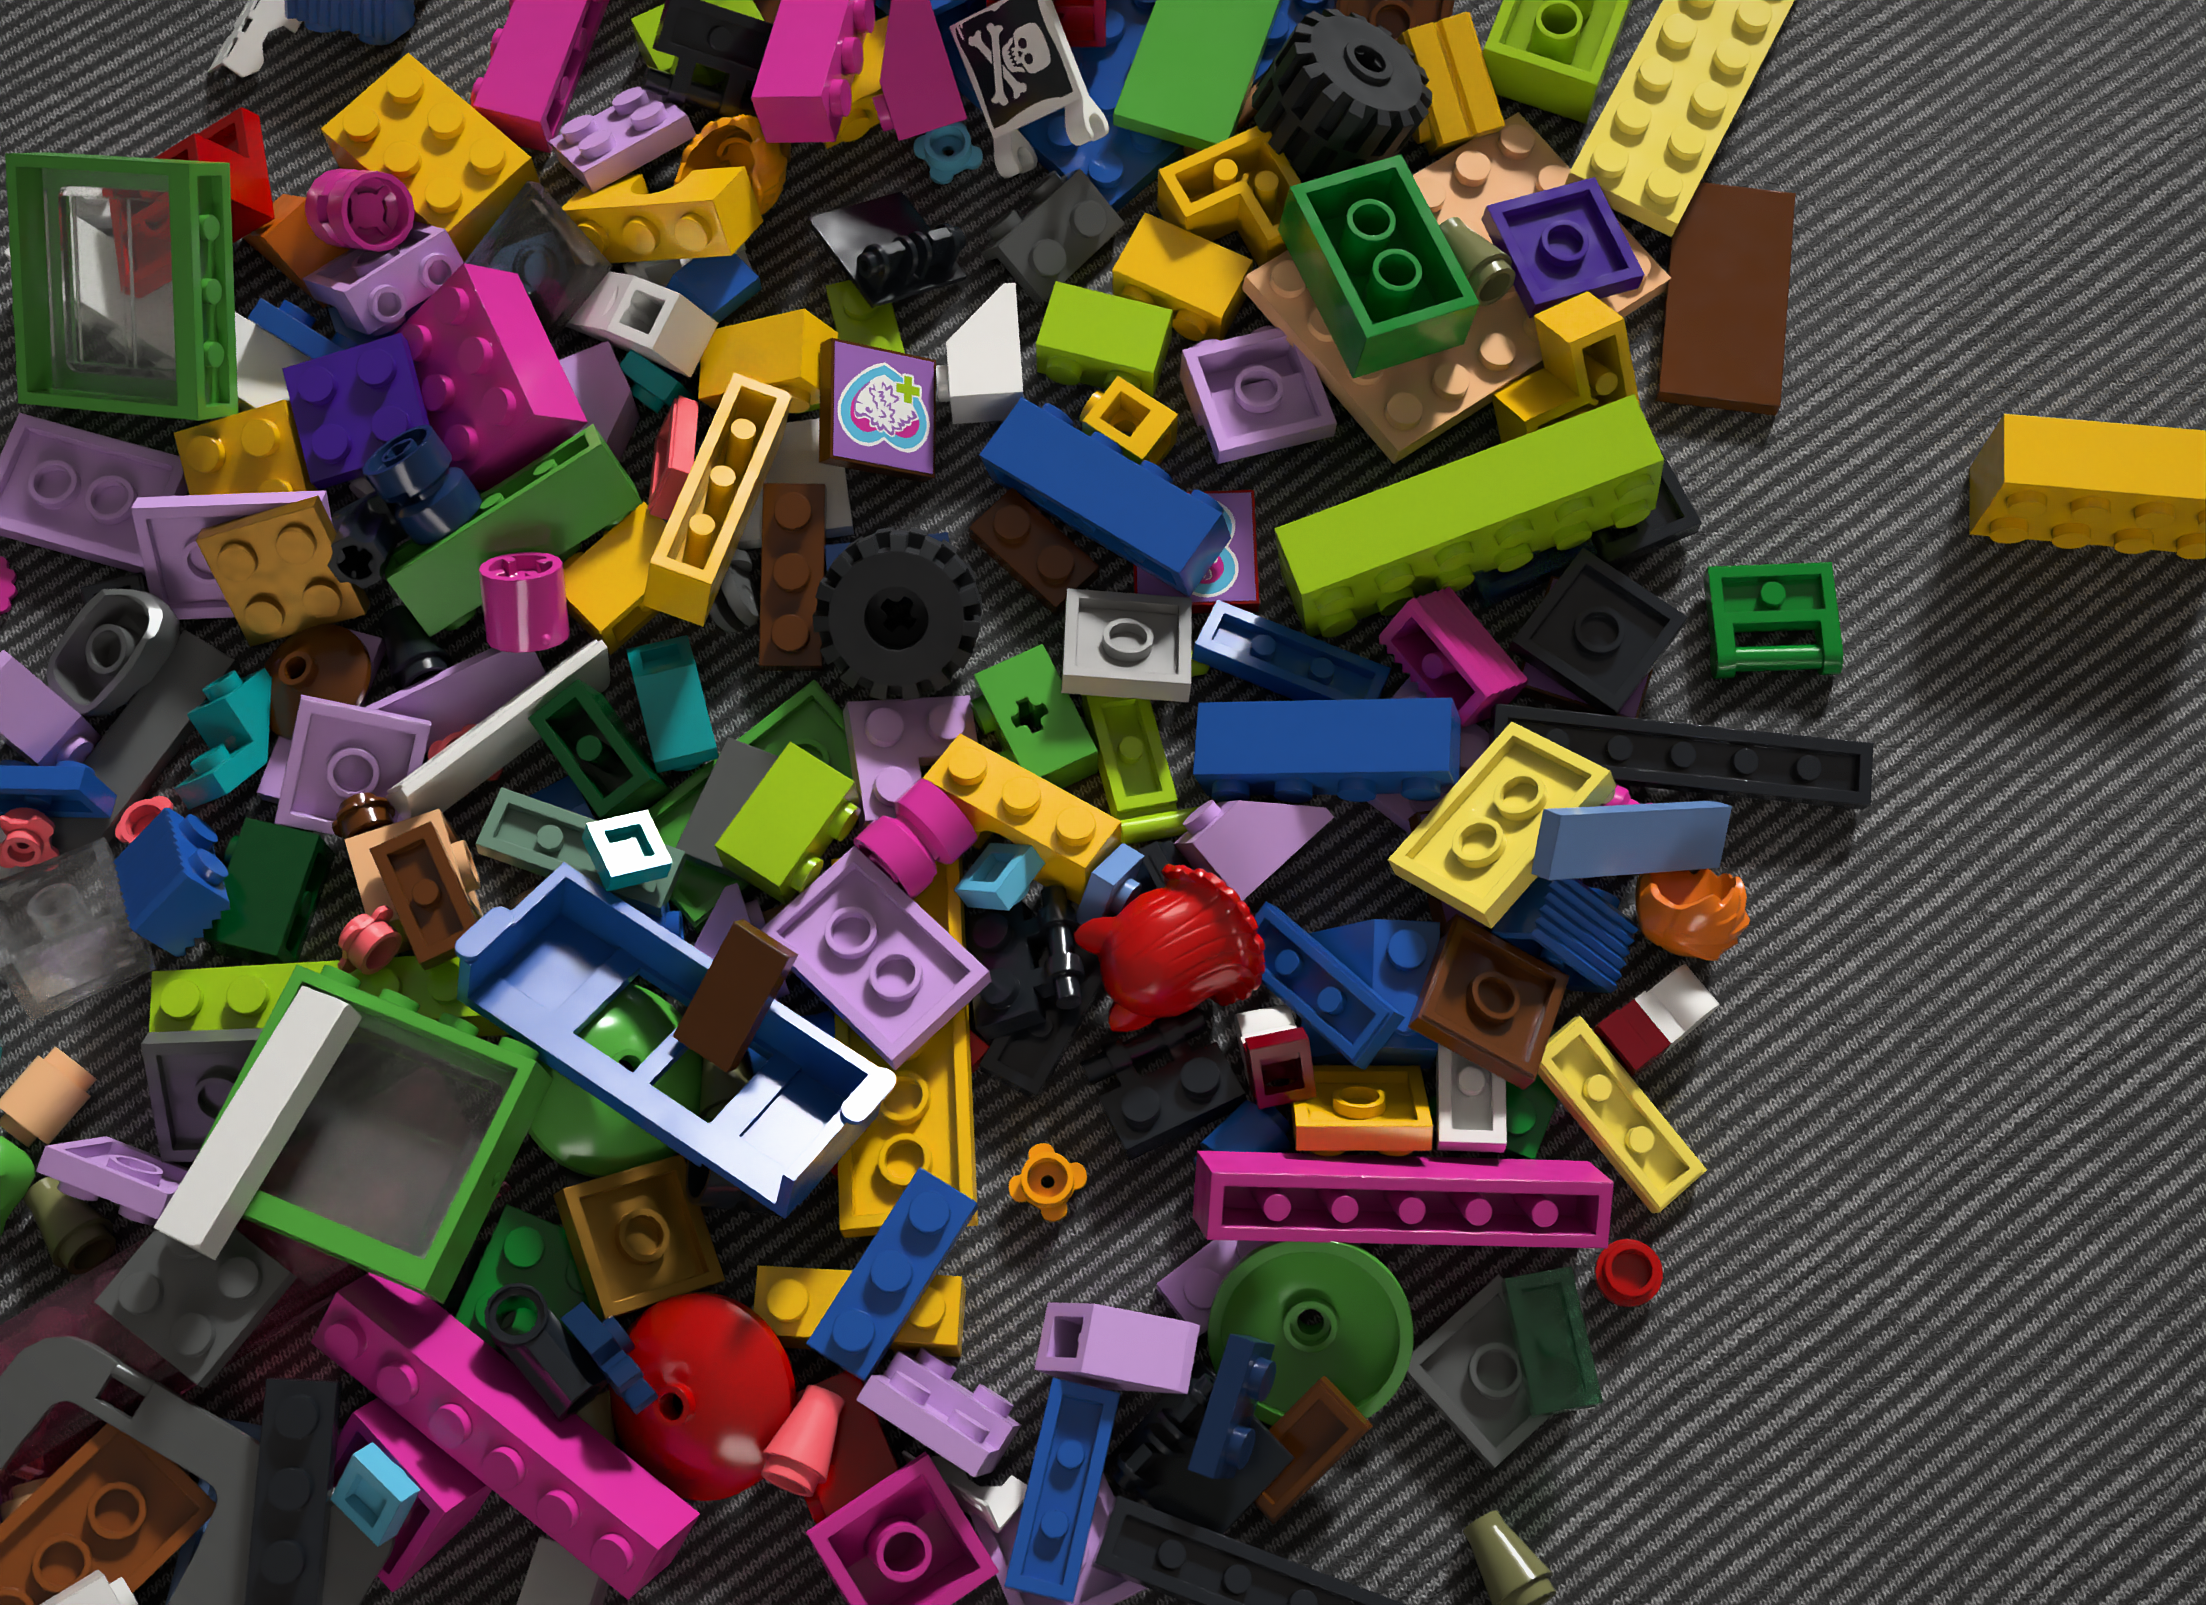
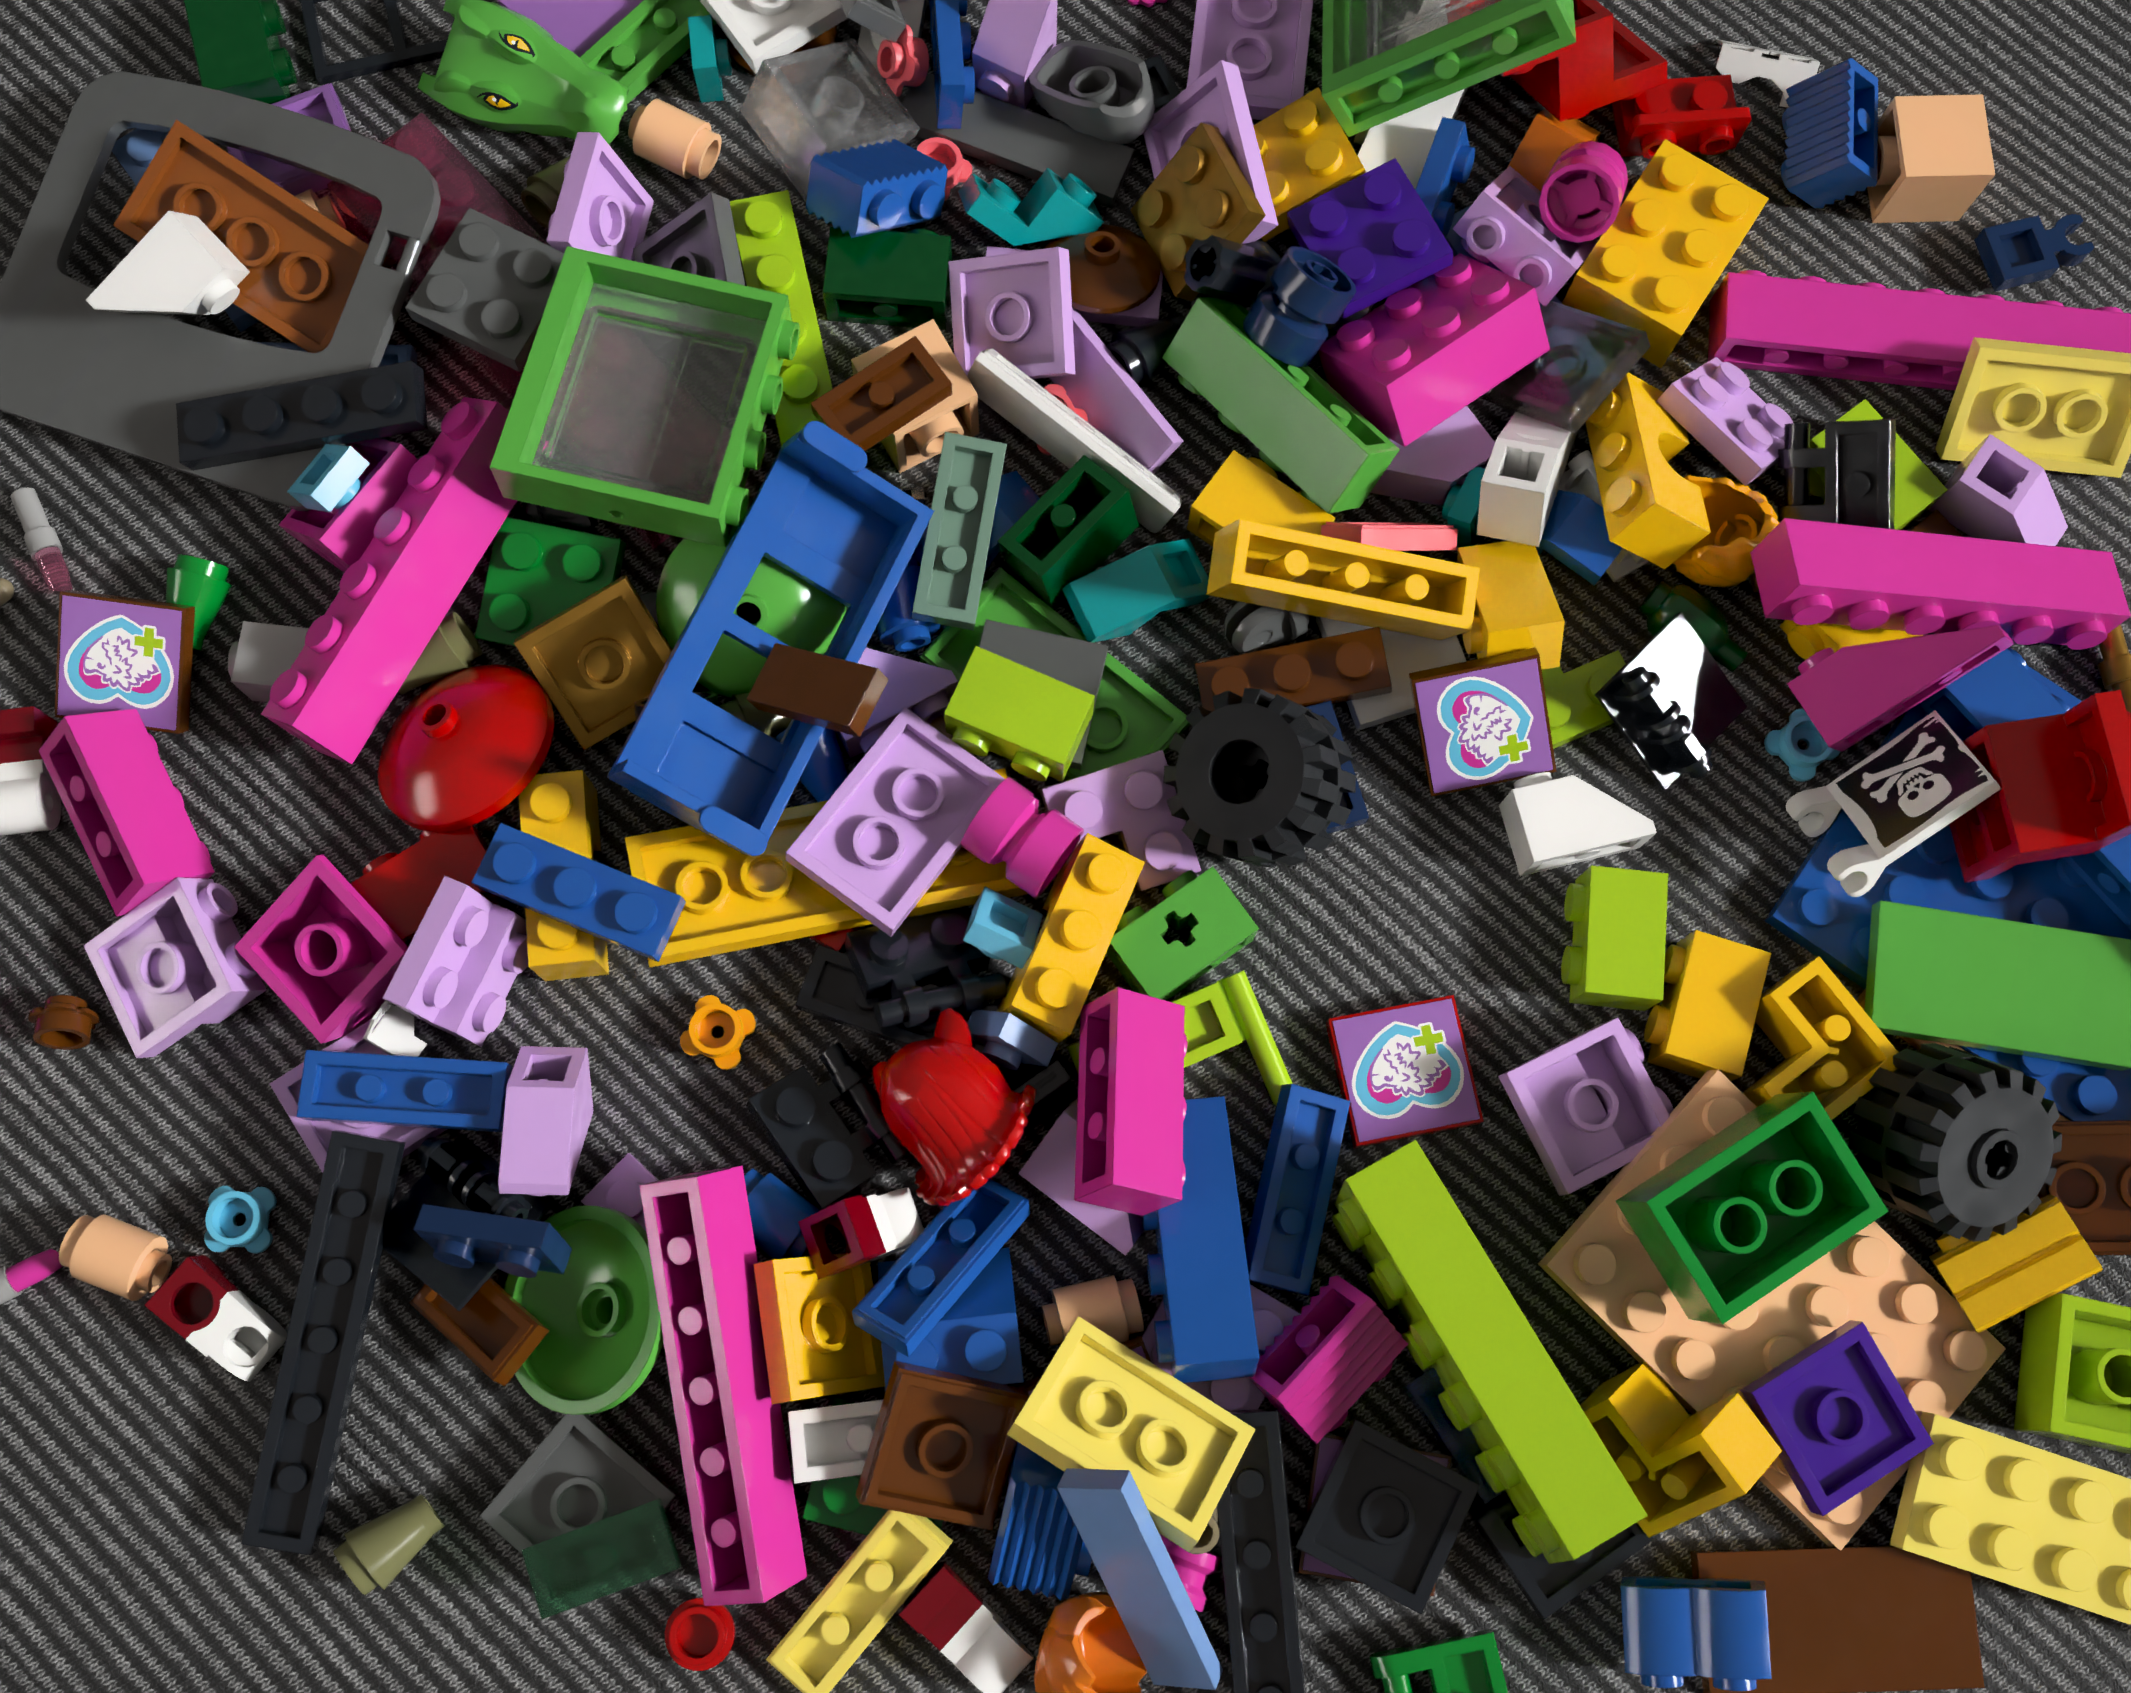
camera: 75 degrees right, 5 degrees up
white slope [153,986,362,1260] -> none
reddish brown plate [332,792,395,844] -> none
coral plate [338,905,402,975] -> none
dark pink piece [479,552,570,653] -> none
black piece [485,1283,608,1422] -> none
dark blue plate [560,1302,659,1415] -> none
plate [582,810,673,892] -> none
coral cone [761,1385,845,1497] -> none
reddish brown plate [969,487,1100,617] -> none
dark grey bracket [979,168,1125,304] -> none
blue brick [979,397,1231,597] -> none
light grey plate [1061,588,1192,702] -> none
yellow brick [1080,376,1178,466] -> none
olive cone [1439,217,1515,306] -> none
none -> light nougat brick [1041,1275,1144,1346]
none -> dark pink brick [1074,987,1187,1216]
none -> red bracket [1612,74,1752,159]
none -> blue brick [1621,1576,1772,1691]
none -> dark green plant [1638,580,1748,672]

